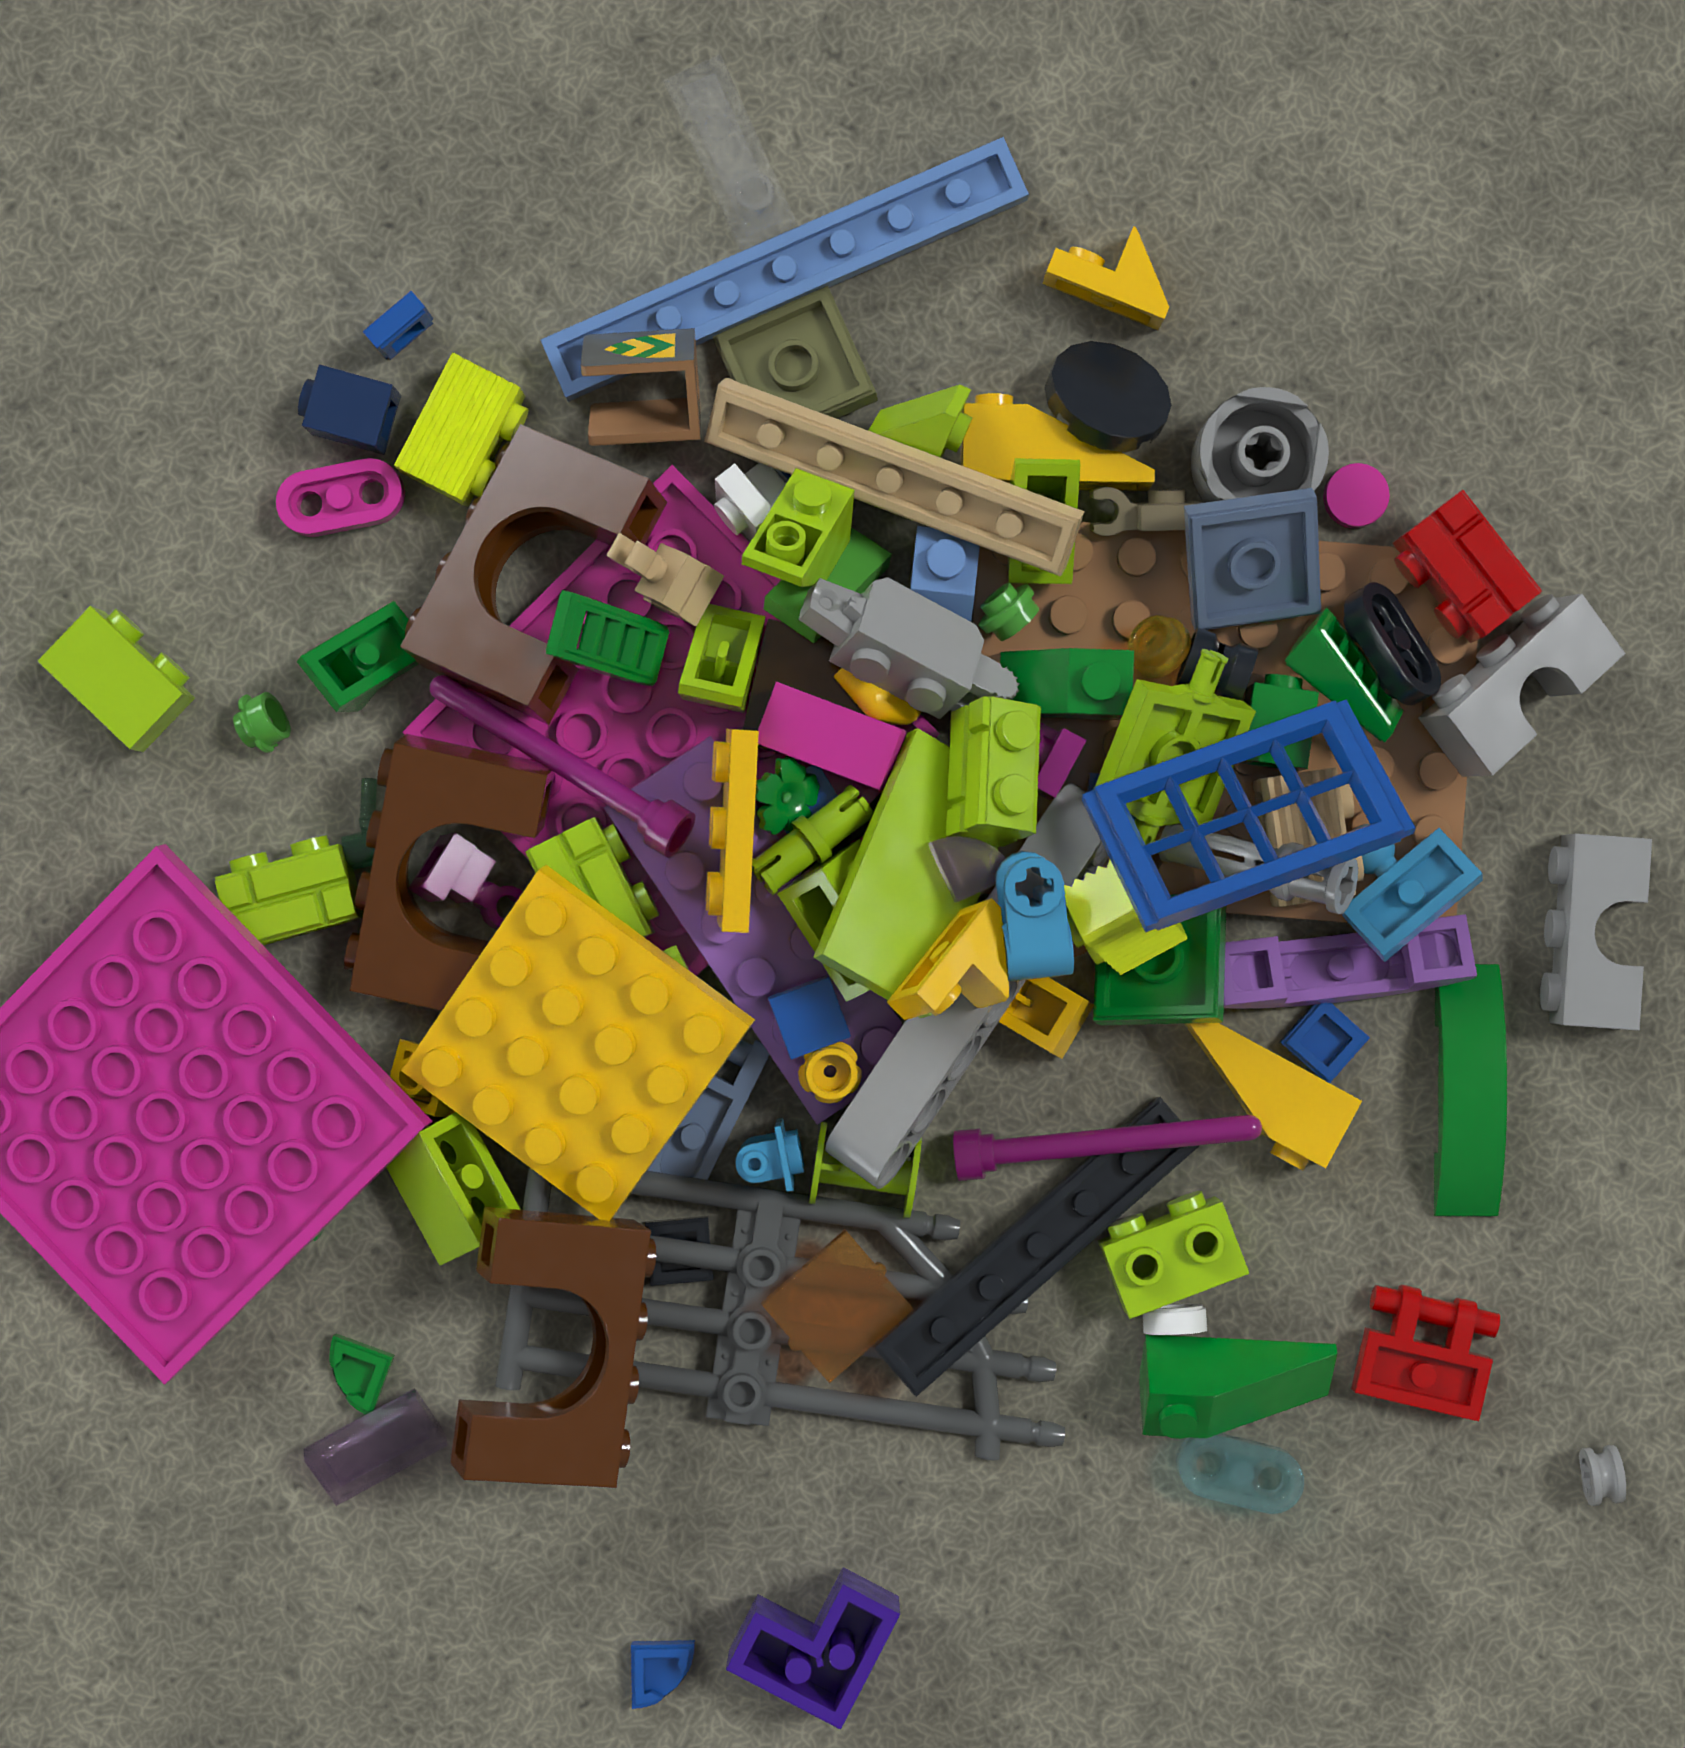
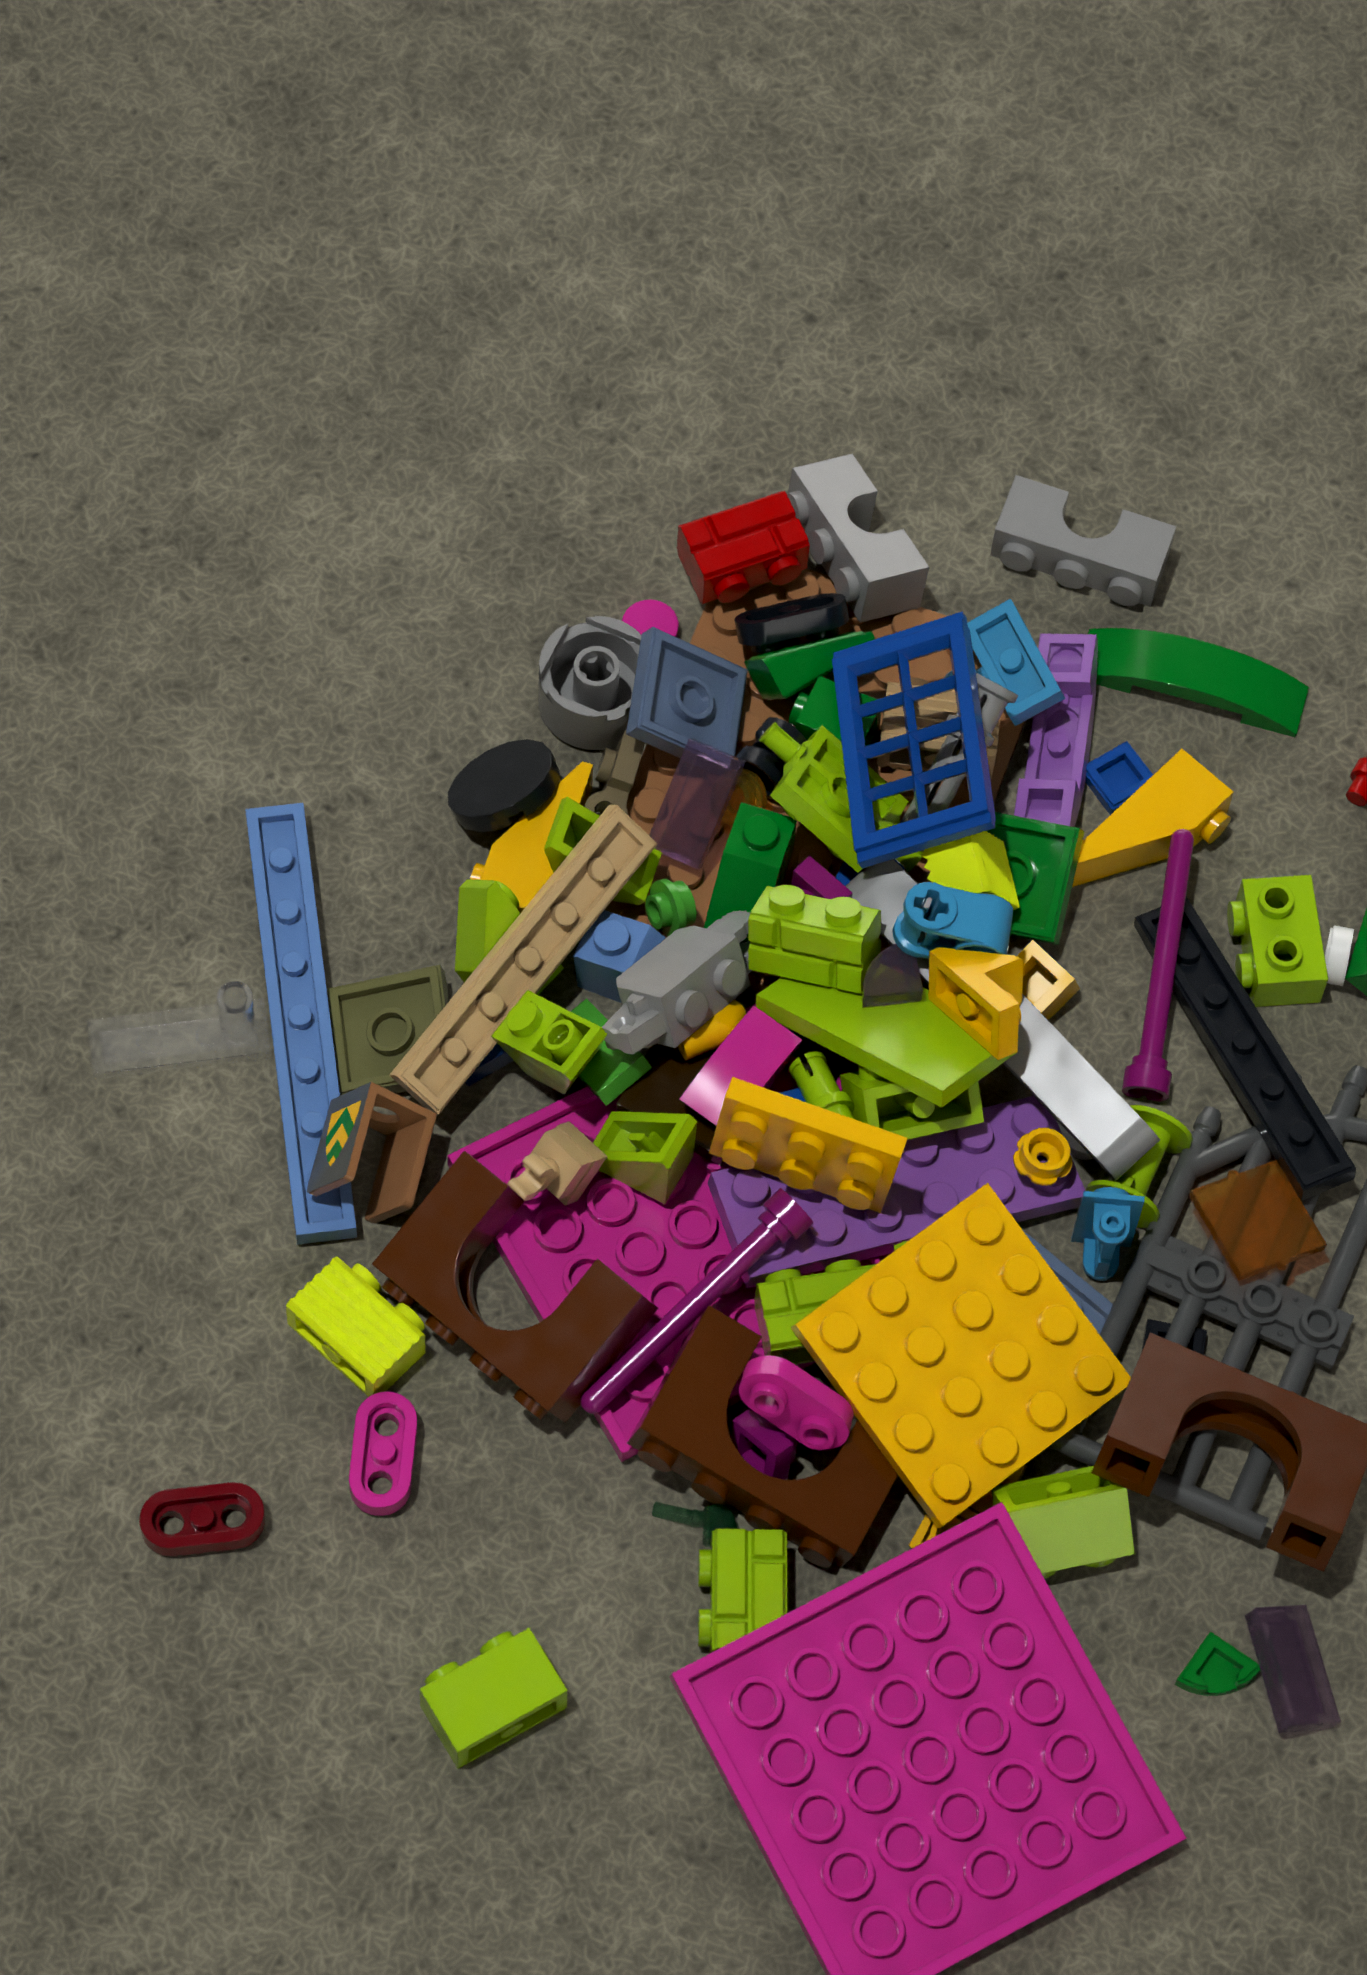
camera: 75 degrees left, 25 degrees down
bright green plate [233,692,291,753] -> none
green slope [297,601,419,712] -> none
dark blue brick [298,364,401,455] -> none
blue tile [363,291,433,360] -> none
green slope [546,590,669,686] -> none
white bracket [713,463,786,541] -> none
blue tile [767,975,851,1060] -> none
yellow slope [1042,226,1169,330] -> none
none -> dark red plate [139,1482,265,1556]
none -> tile [649,738,746,870]
none -> dark pink plate [739,1355,854,1450]

